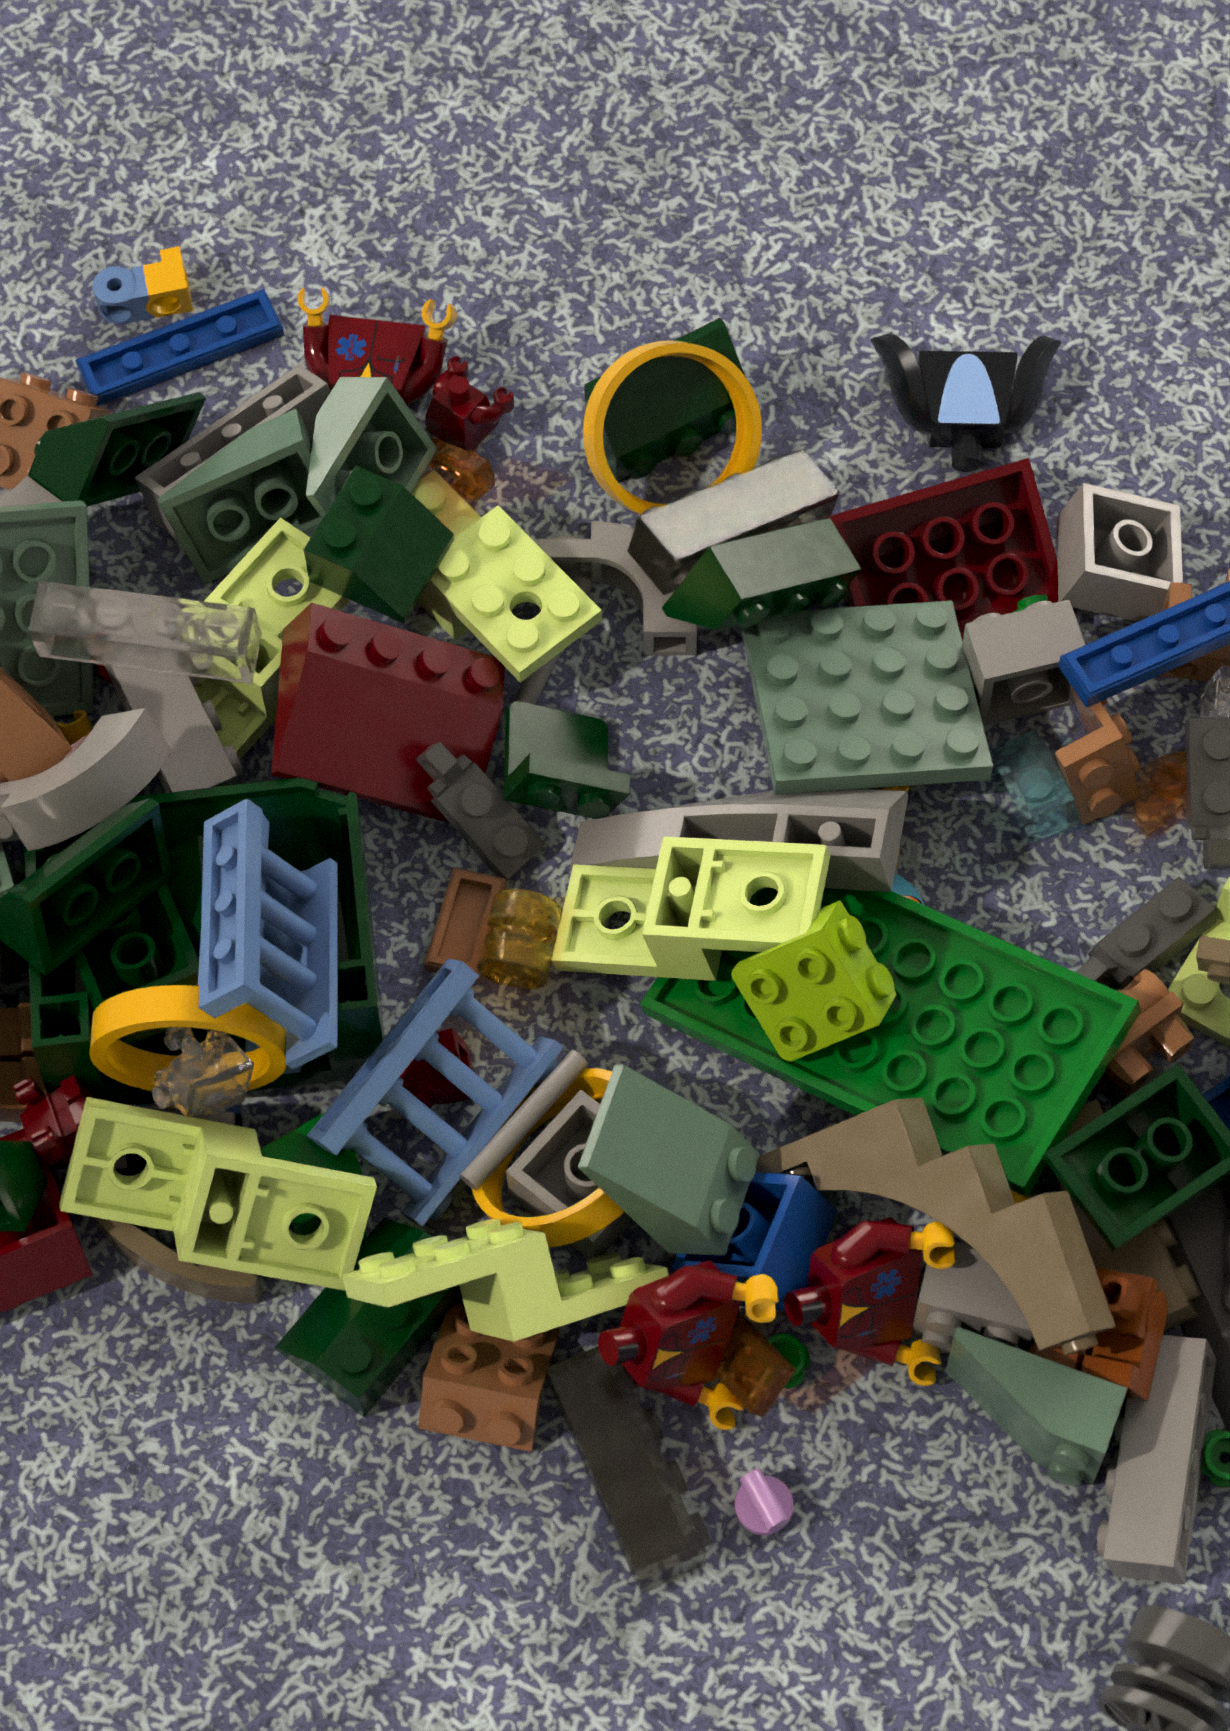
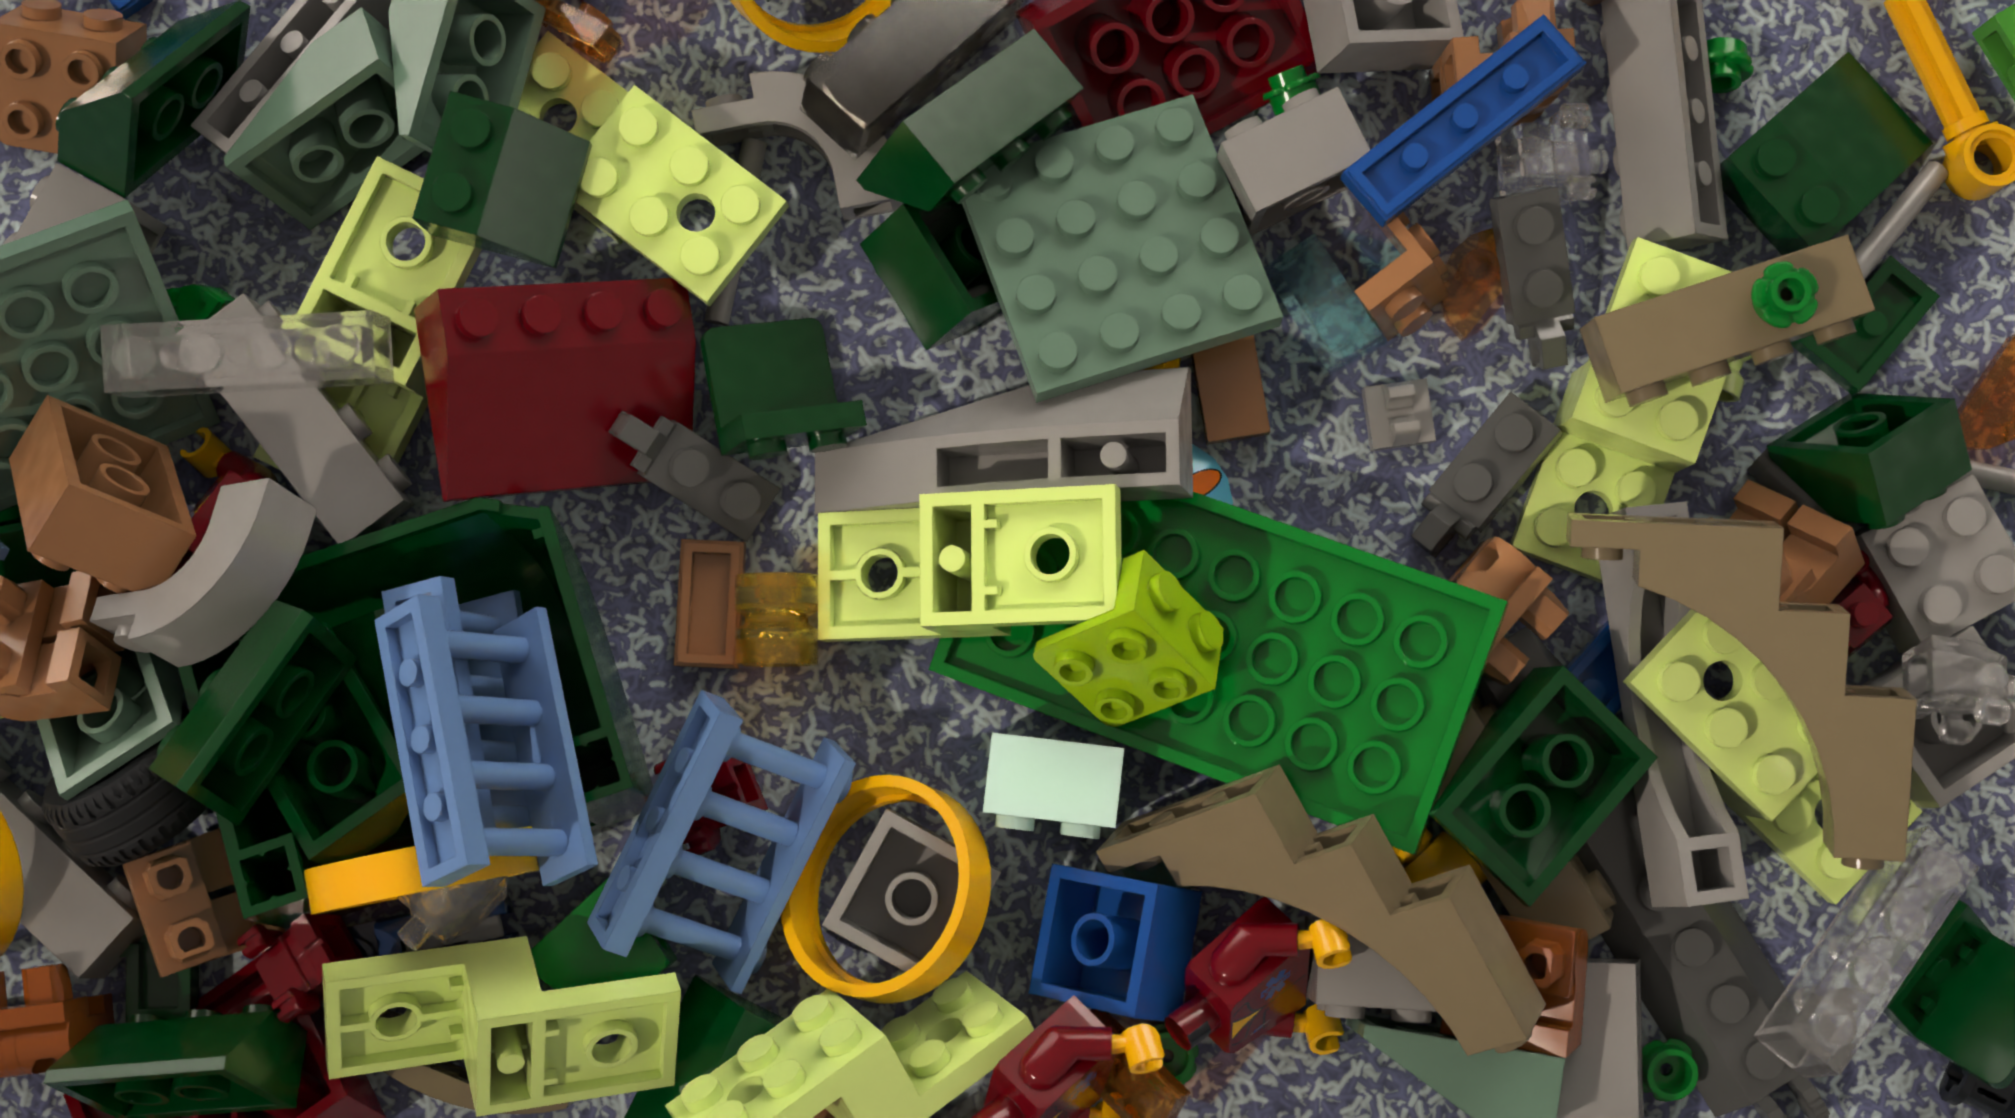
camera: 10 degrees left, 20 degrees up
light grey bar [459,1050,588,1190] -> none
sand green slope [578,1065,760,1255] -> none
none -> dark green slope [860,197,1002,350]
none -> light aqua brick [983,733,1125,839]
none -> medium nougat tile [1191,335,1271,445]
none -> light grey tile [1361,378,1436,452]

